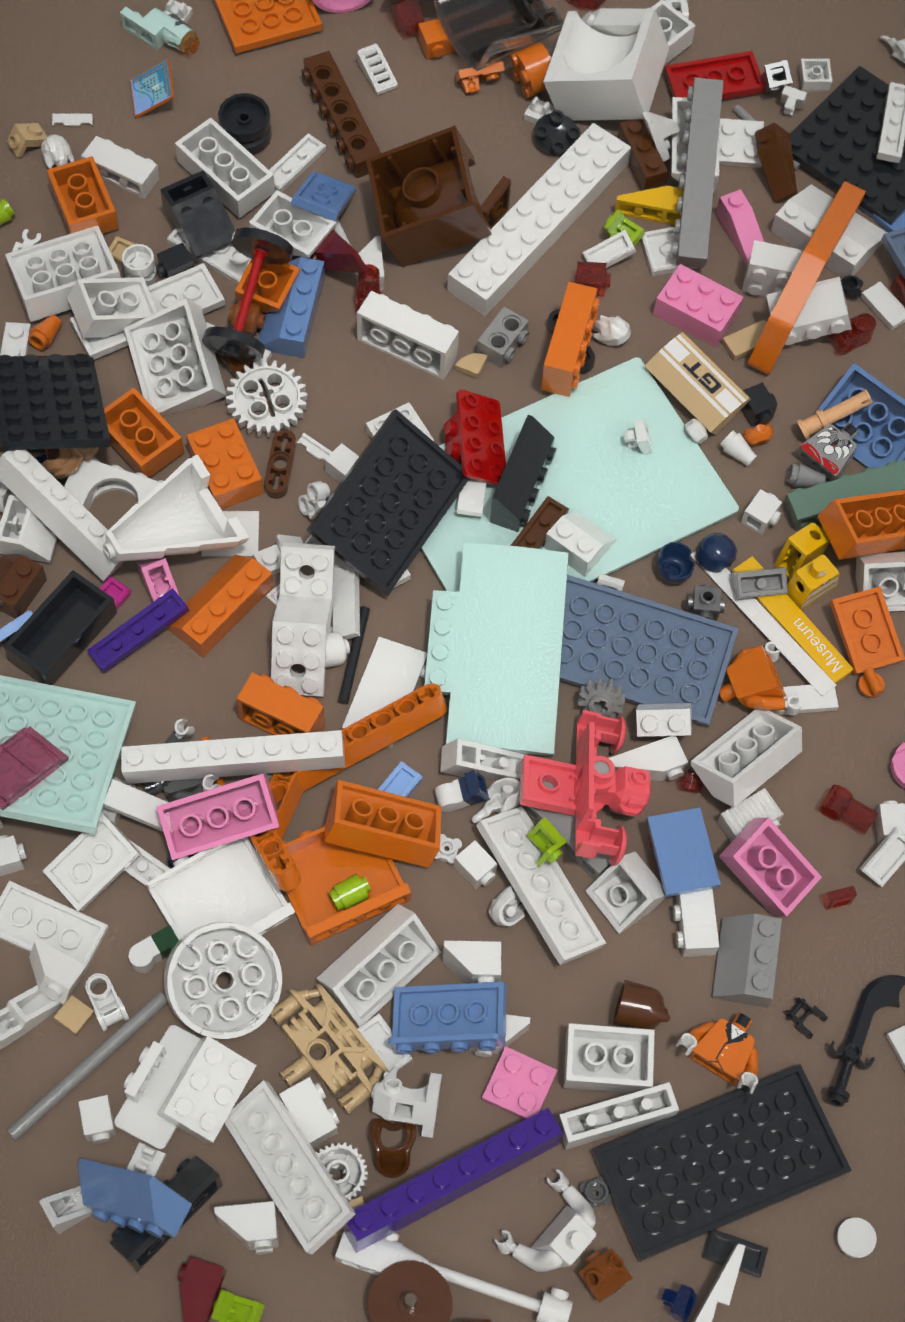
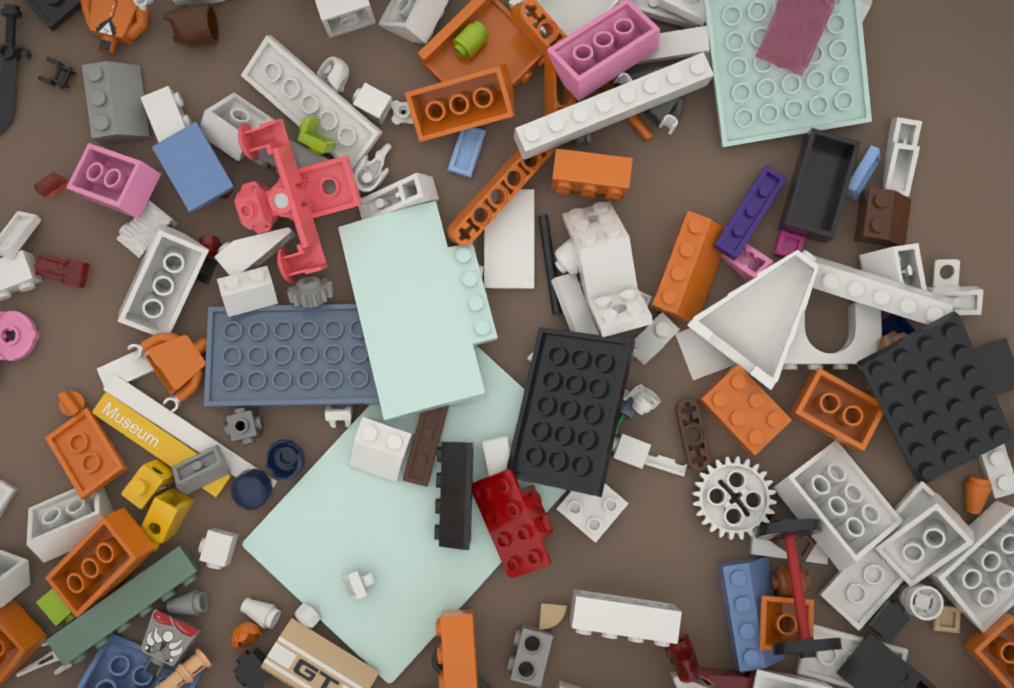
camera: 165 degrees right, 20 degrees up
leg [434,770,490,812] -> none

